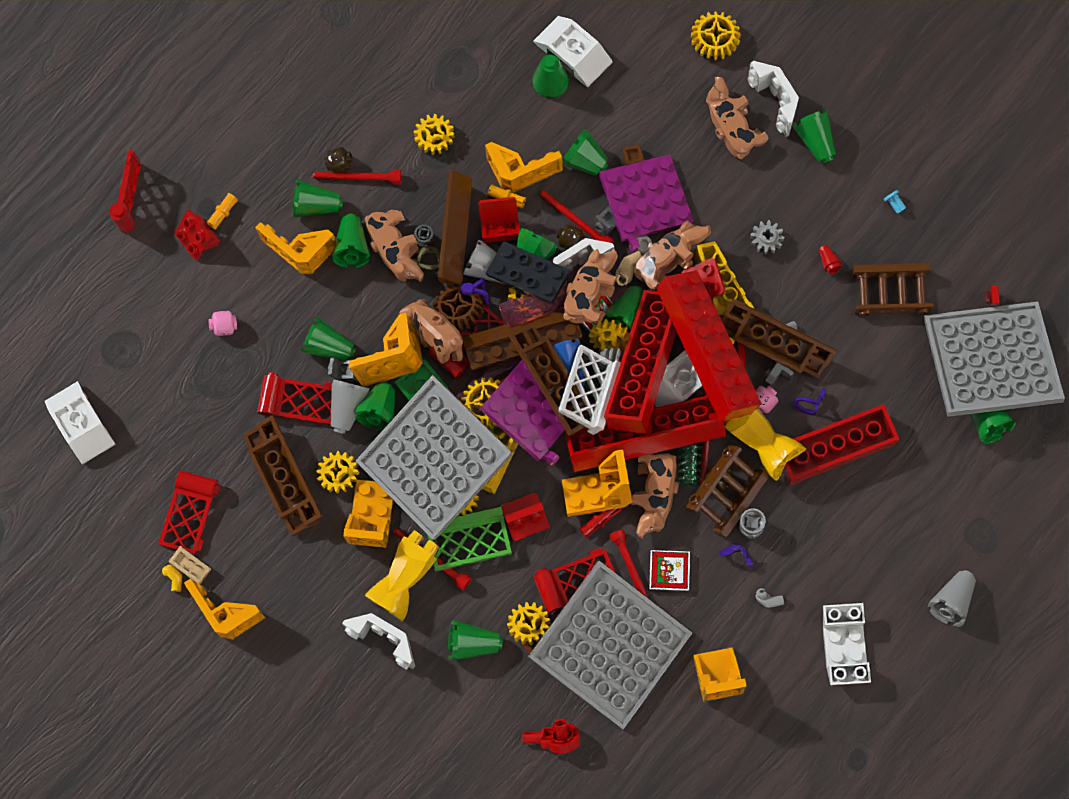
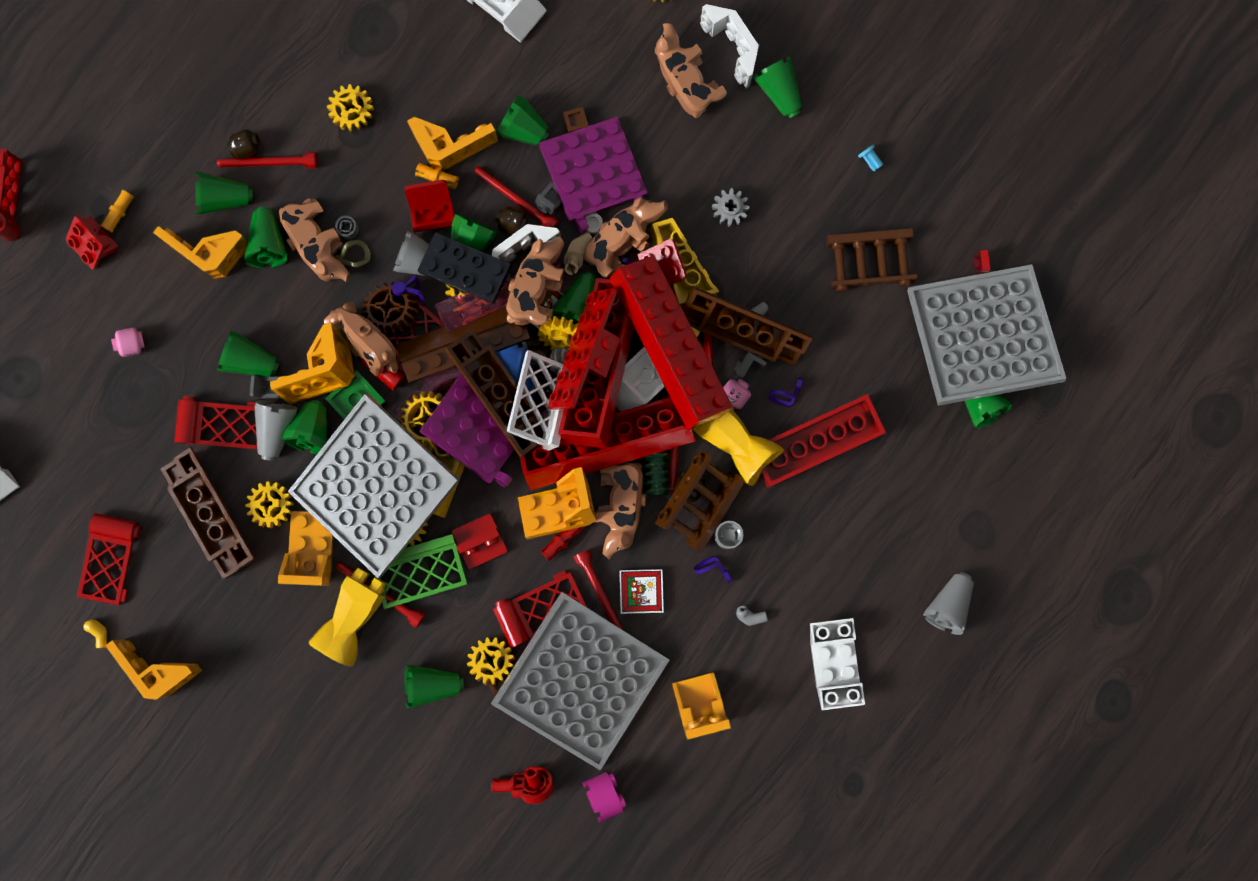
camera: 10 degrees left, 10 degrees up
tan plate [168,546,212,585] -> none
white slope [342,613,415,670] -> none
reddish brown slope [438,170,473,288] -> none
green cone [532,55,569,98] -> none
red cone [818,245,842,274] -> none
none -> red bracket [548,288,620,410]
none -> dark pink brick [582,772,626,823]

